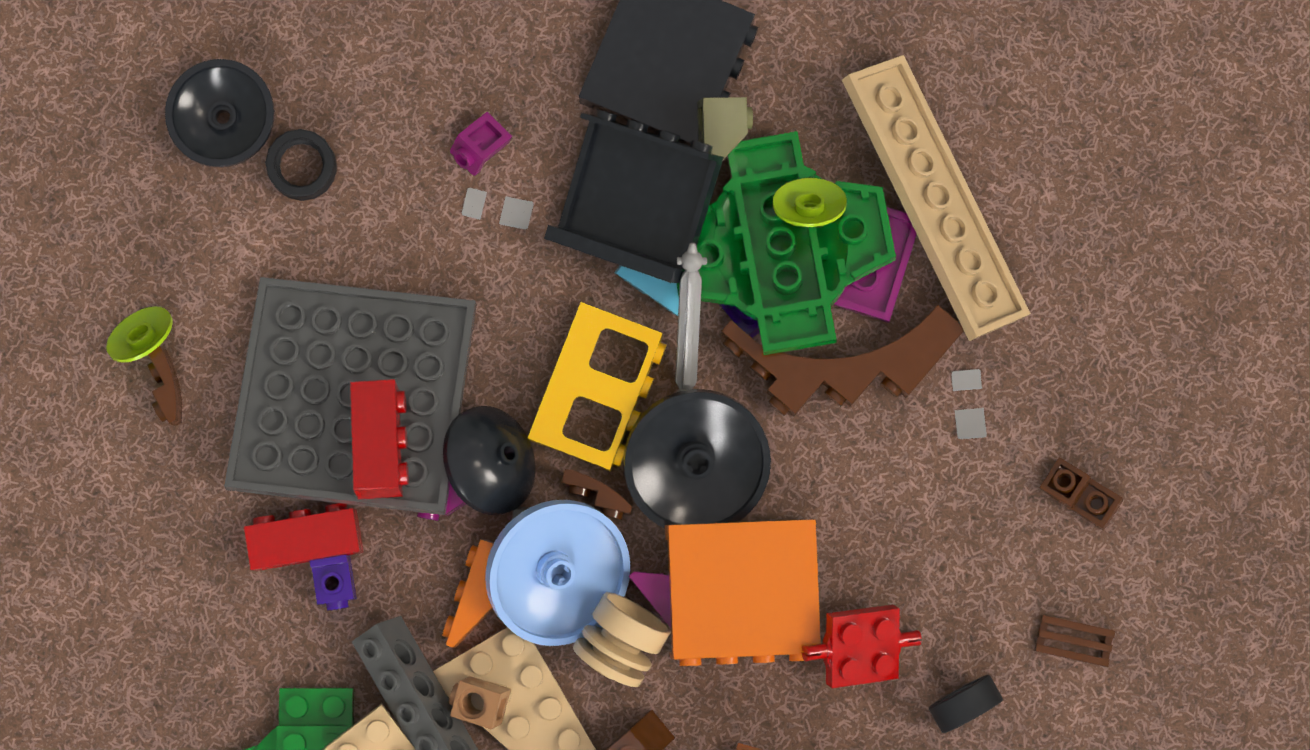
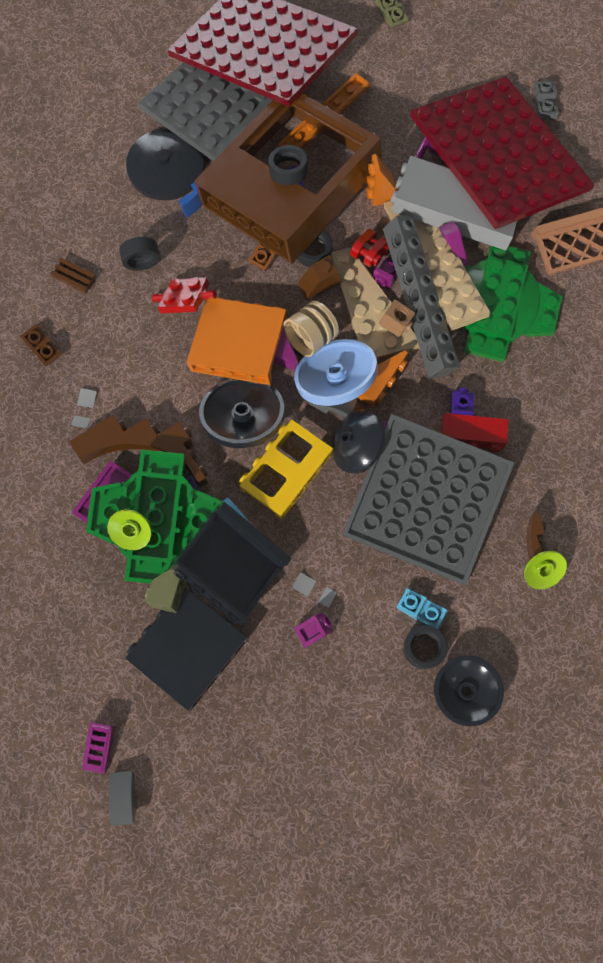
camera: 170 degrees left, 10 degrees down
red brick [350,379,409,499] -> none
reddish brown slope [562,469,633,520] -> none
light grey wheel [675,243,707,392] -> none
tan plate [842,55,1031,341] -> none
none -> medium azure slope [396,588,448,629]

